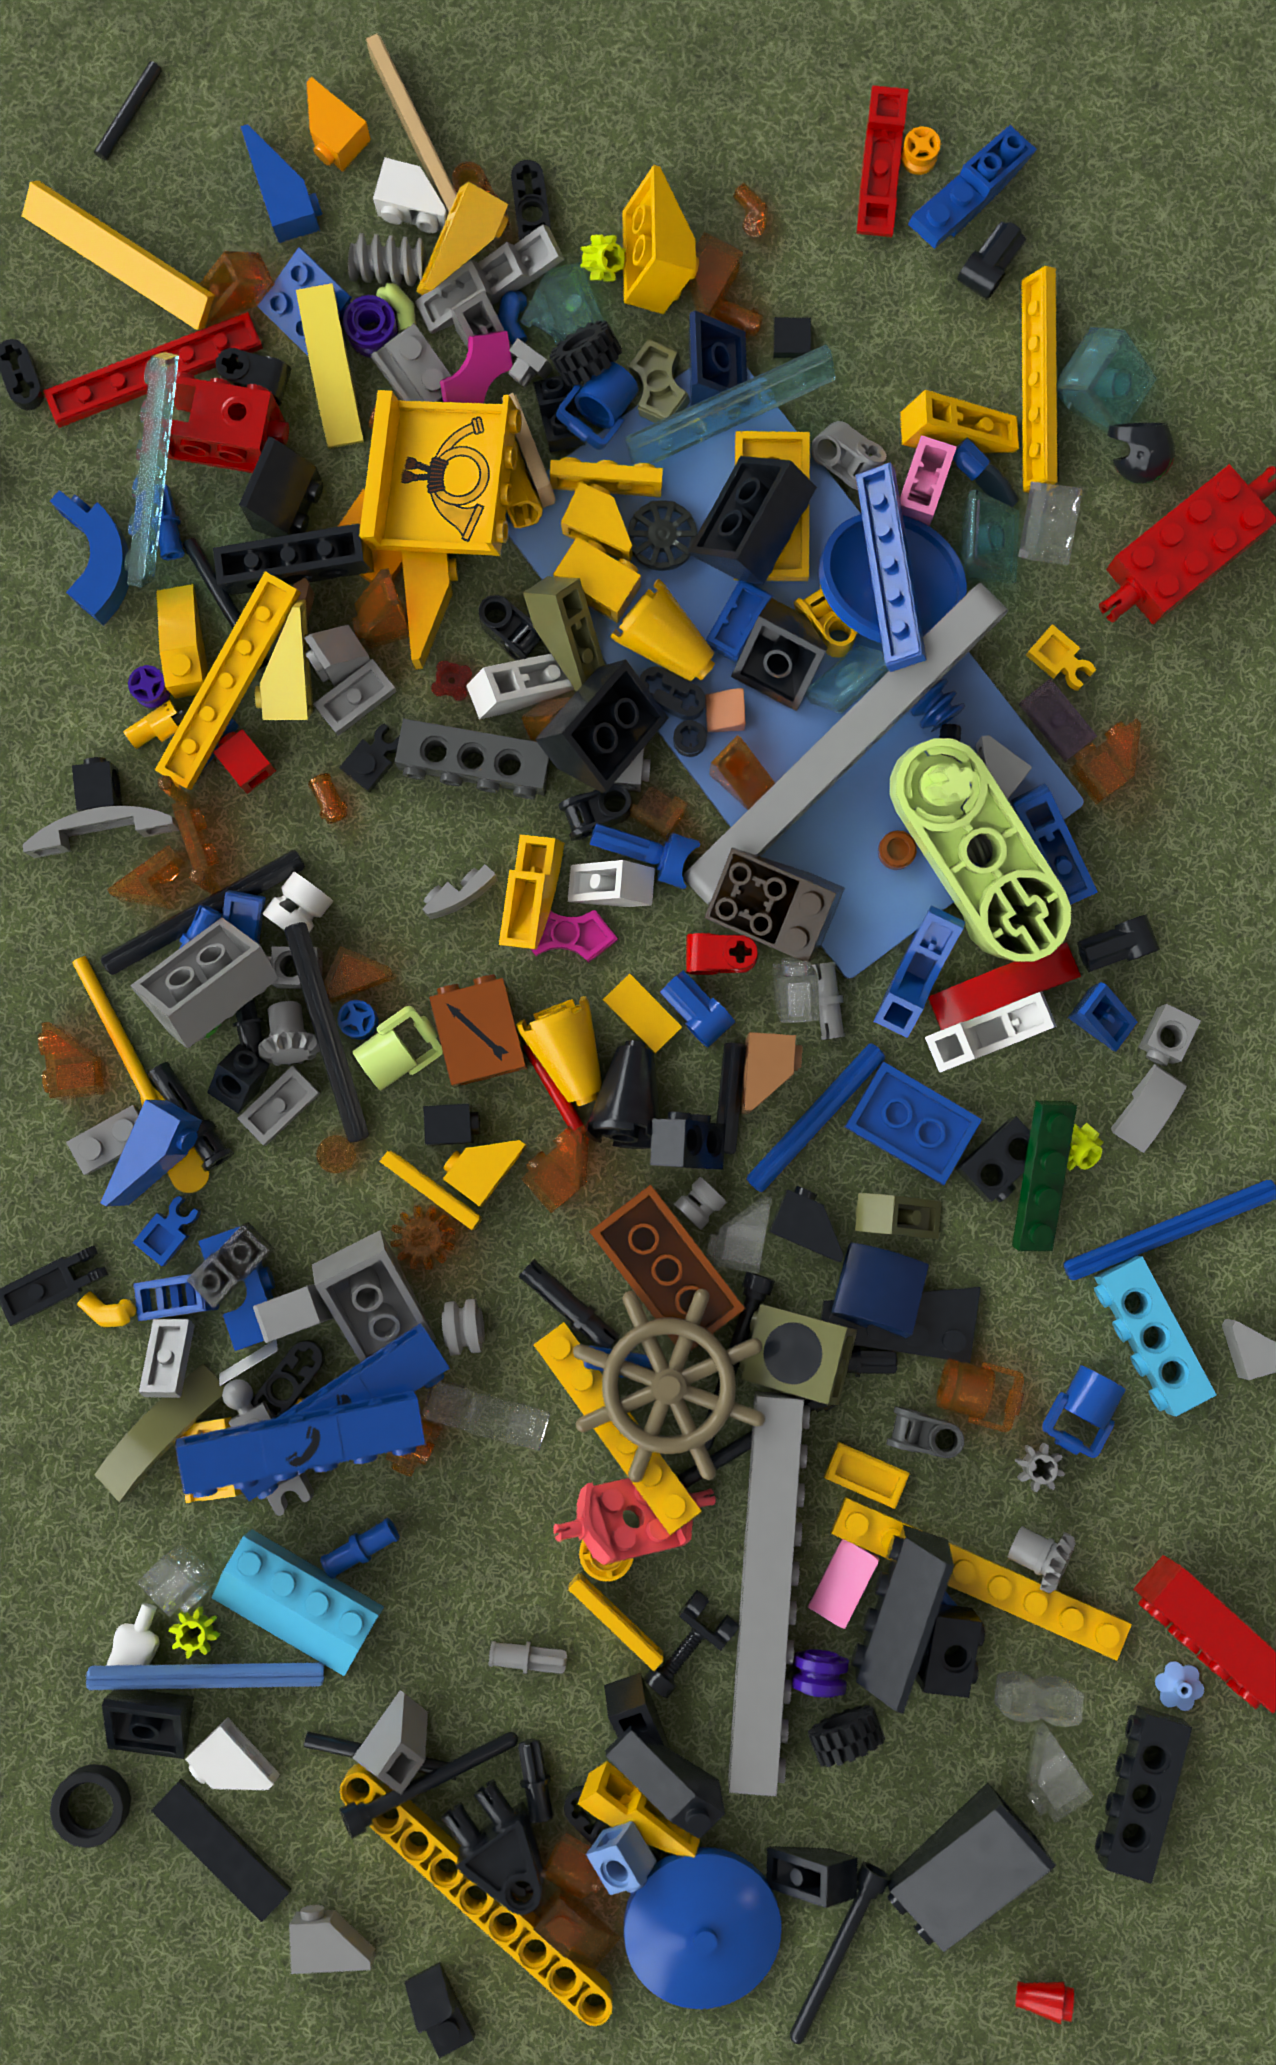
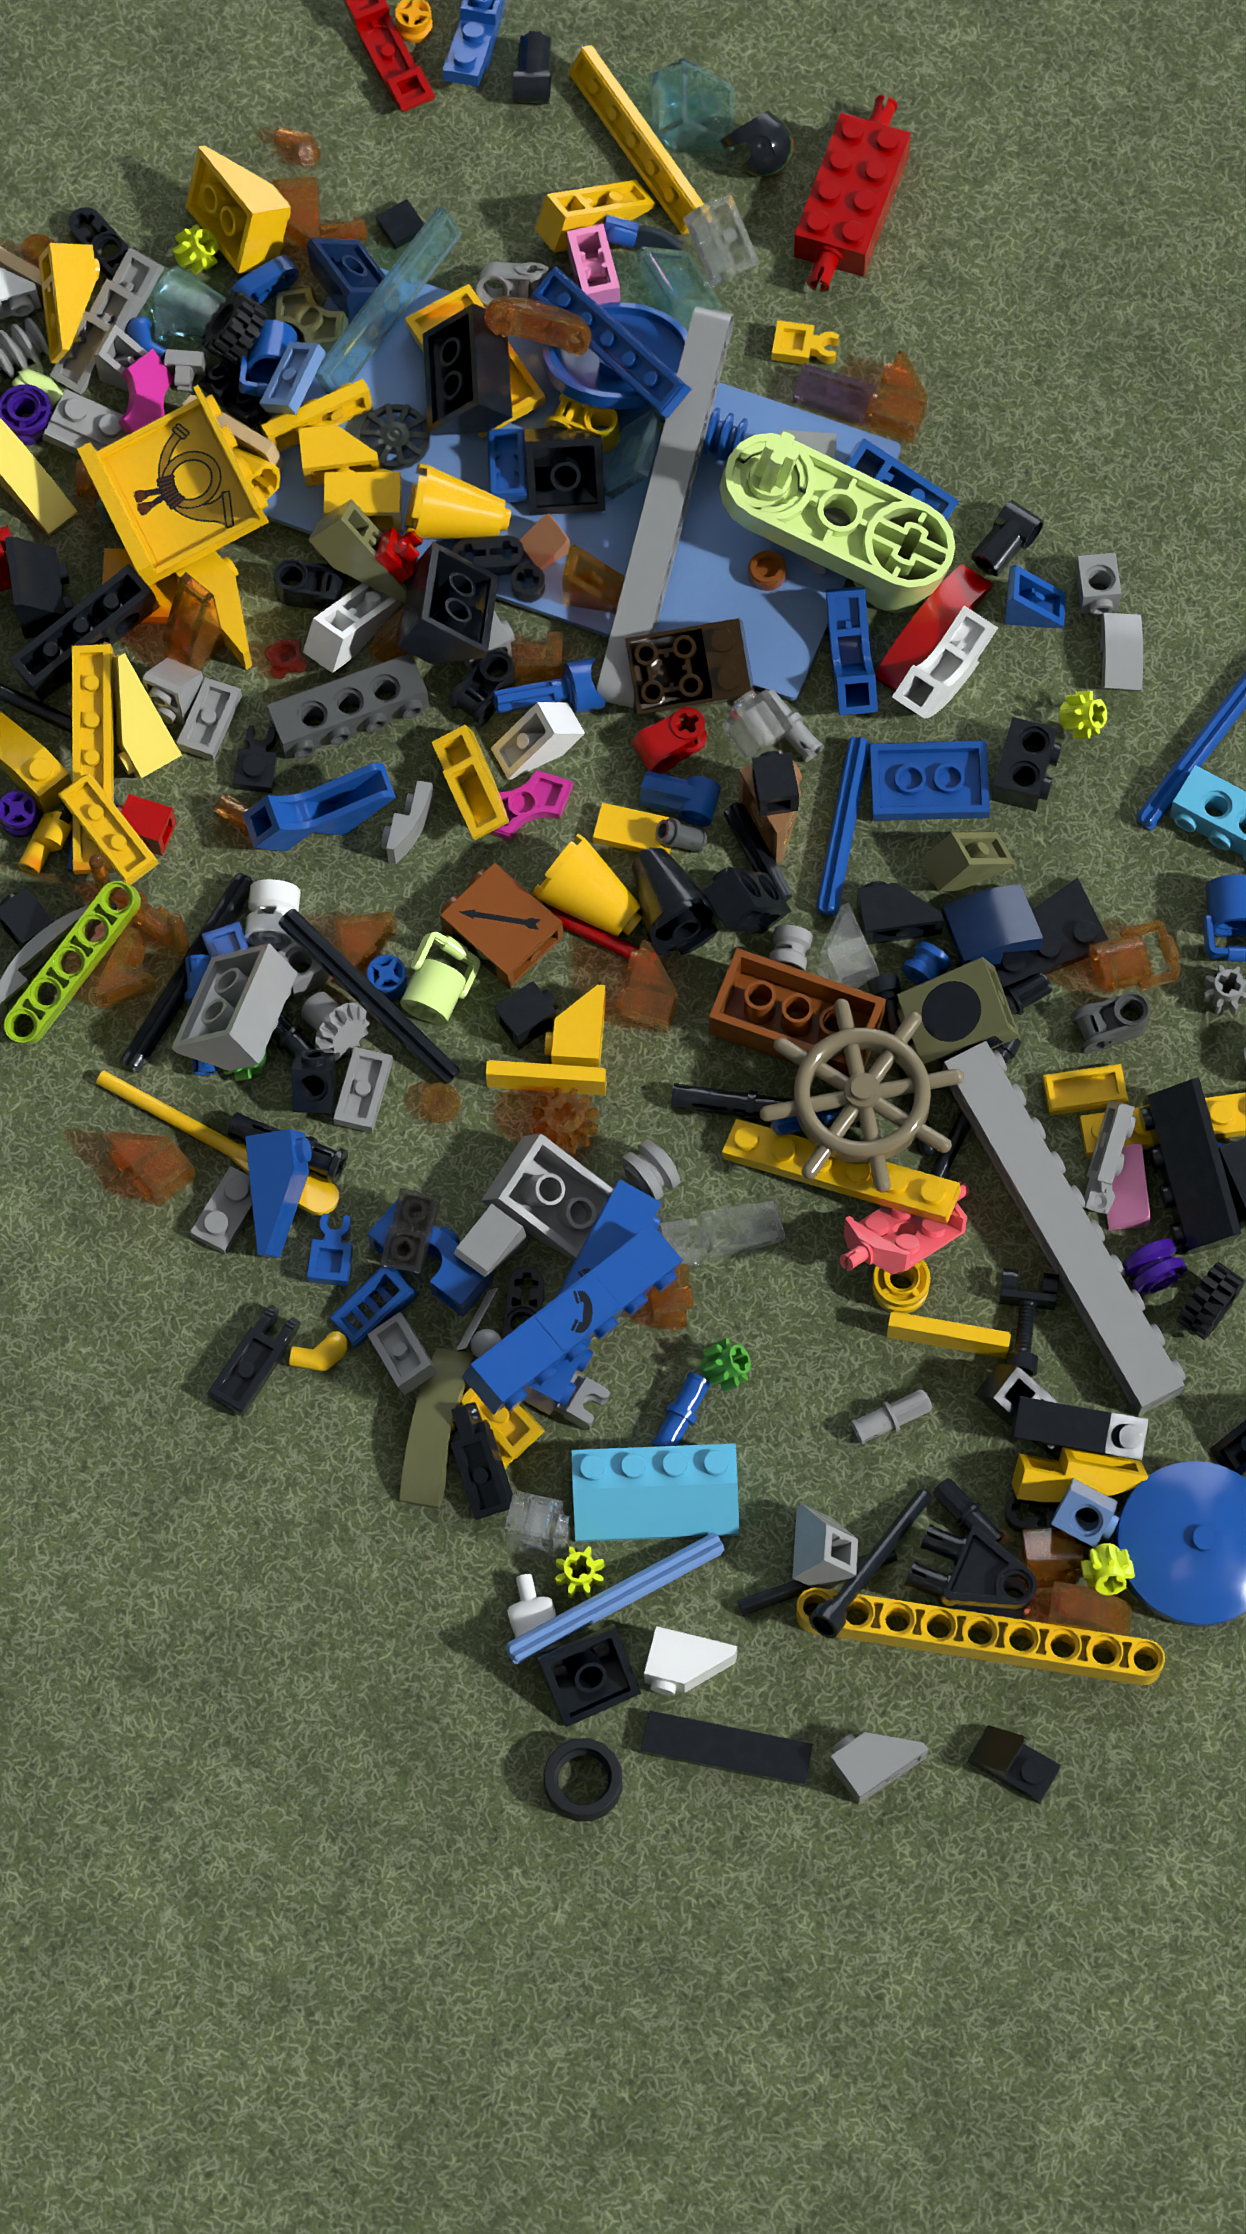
camera: 30 degrees left, 15 degrees down
dark green plate [1012,1100,1077,1251] -> none
none -> lime beam [4,881,141,1044]
none -> yellow tile [57,771,160,885]
none -> blue beam [230,255,299,304]
none -> blue arch [242,763,396,851]
none -> medium blue plate [259,342,326,415]
none -> red tile [375,527,423,583]
none -> black hinge [450,1402,517,1520]
none -> clear orange connector [484,296,592,356]
none -> dark grey pin [655,818,707,853]
none -> bright green gear [700,1338,751,1392]
none -> black brick [752,751,799,817]
none -> blue wheel [901,941,951,985]
none -> neon yellow gear [1081,1543,1135,1595]
none -> light grey hinge [1084,1100,1136,1214]

